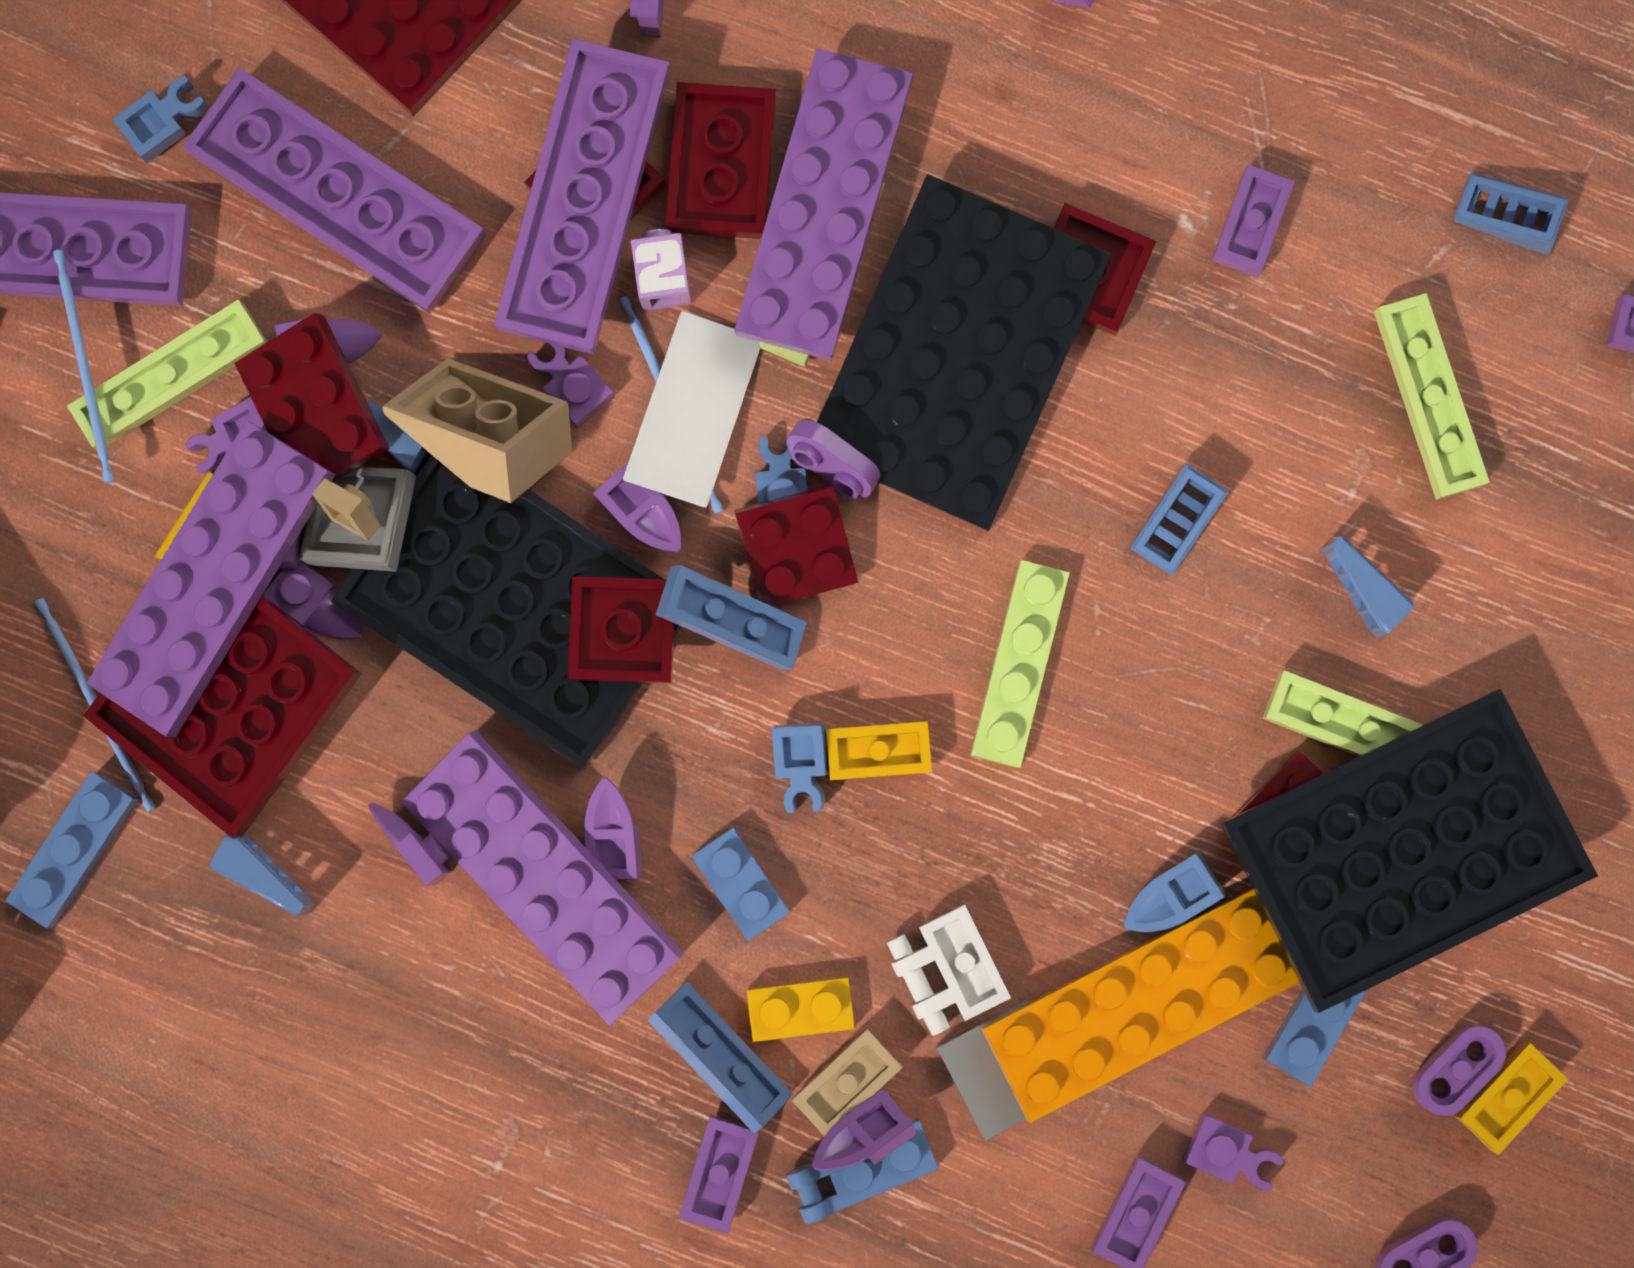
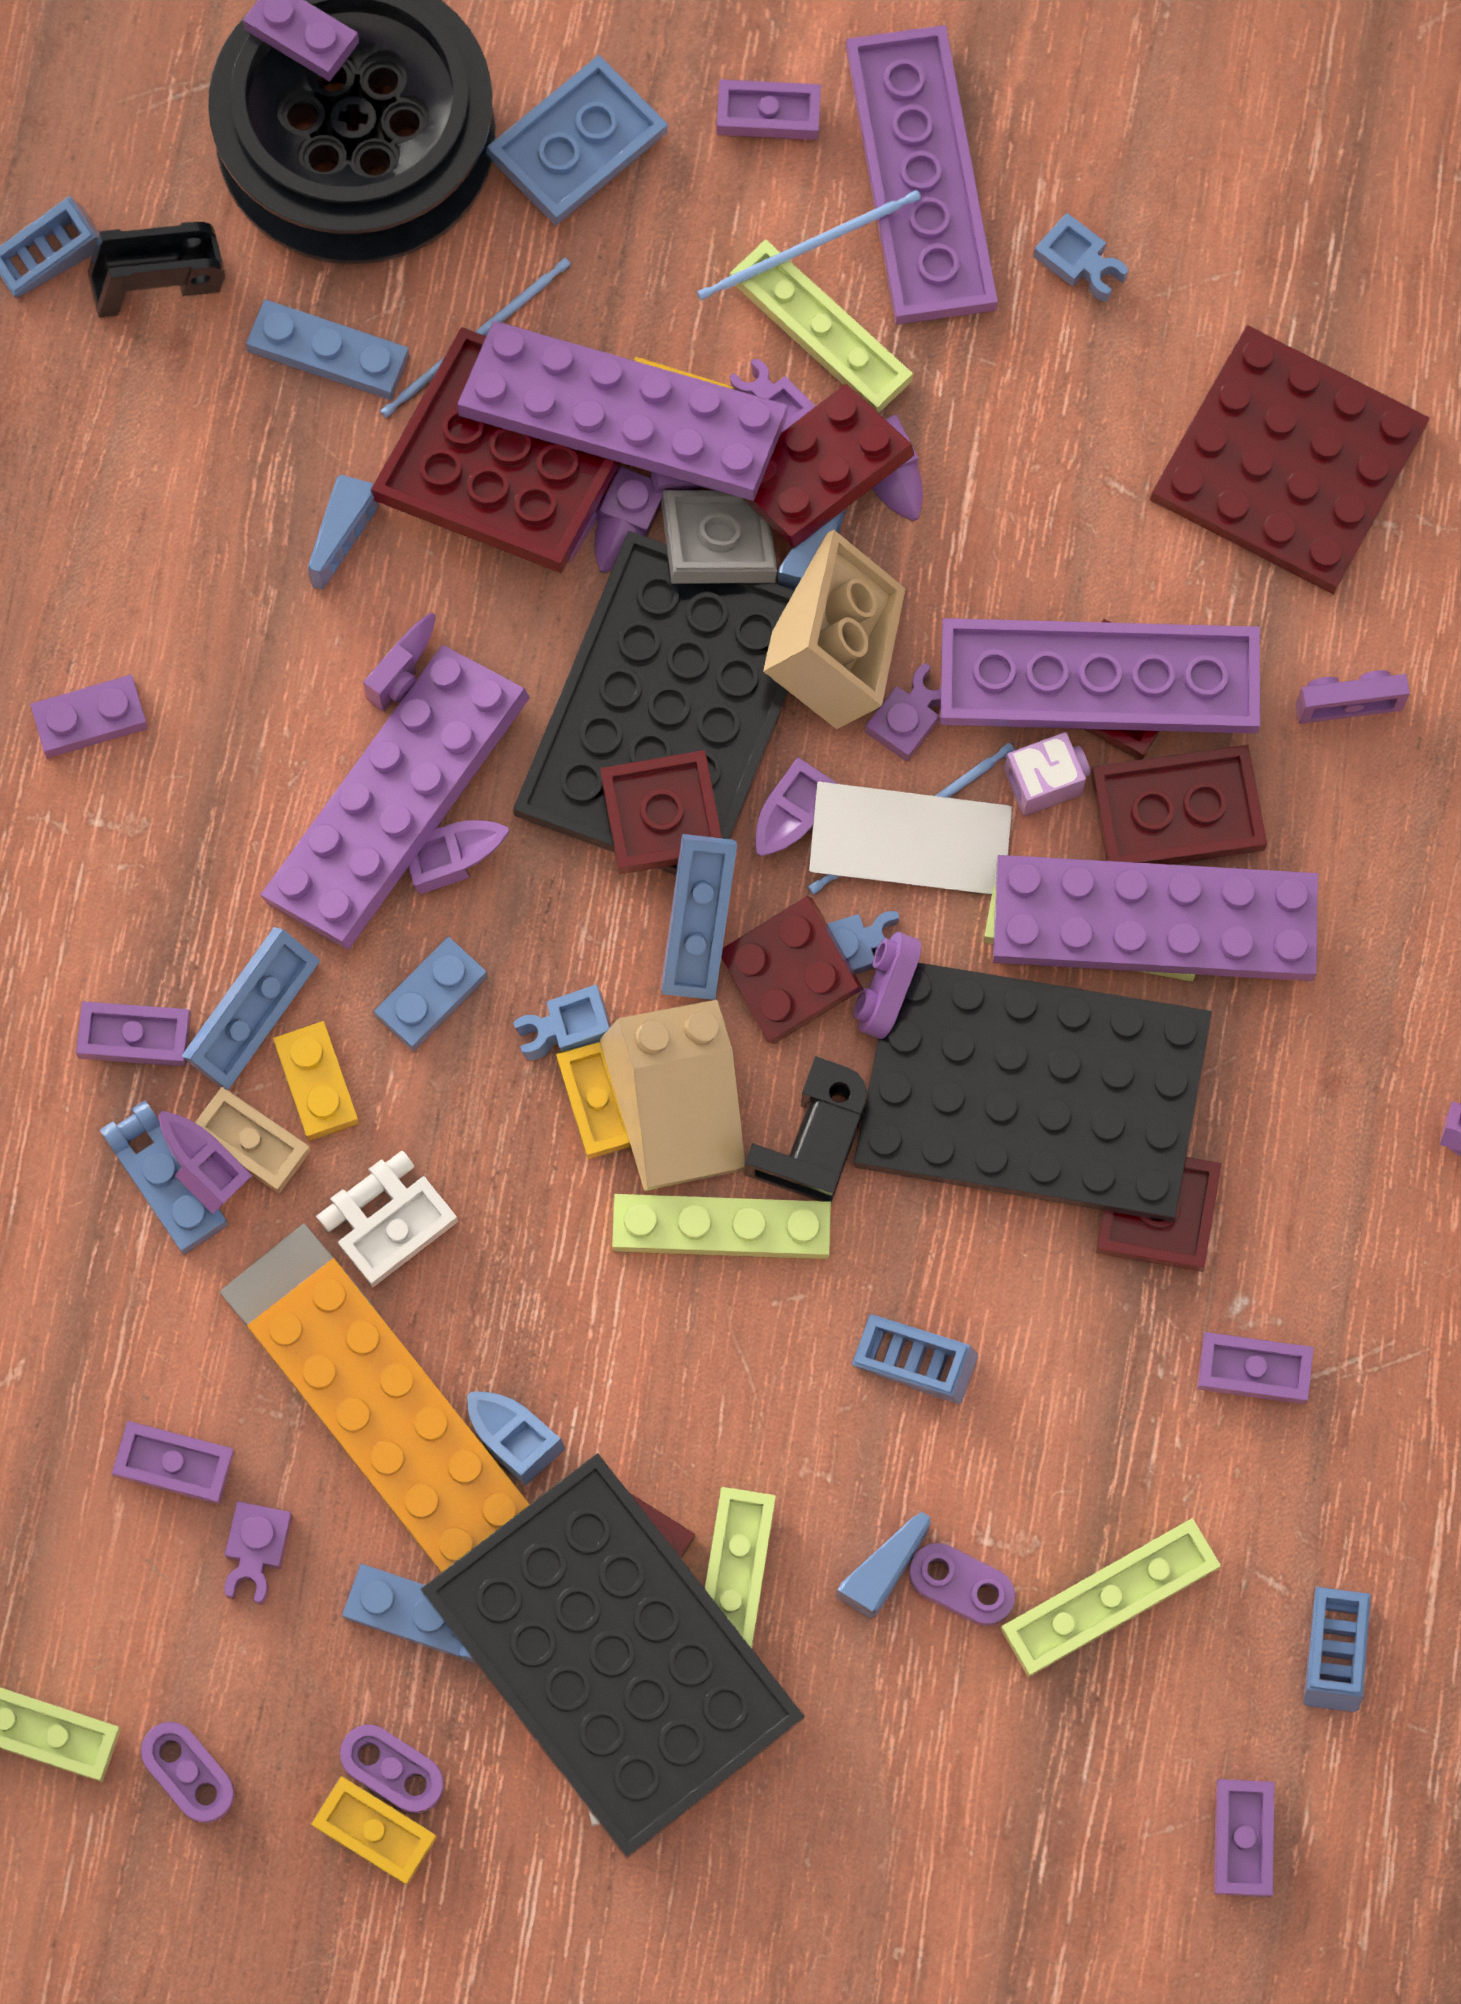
camera: 75 degrees right, 10 degrees down
medium lavender plate [182,67,486,314] -> none
tan plate [312,478,381,541] -> none
none -> medium lavender plate [30,674,148,758]
none -> tan slope [600,1000,745,1191]
none -> black piece [744,1056,867,1203]
none -> medium lavender plate [909,1543,1015,1626]

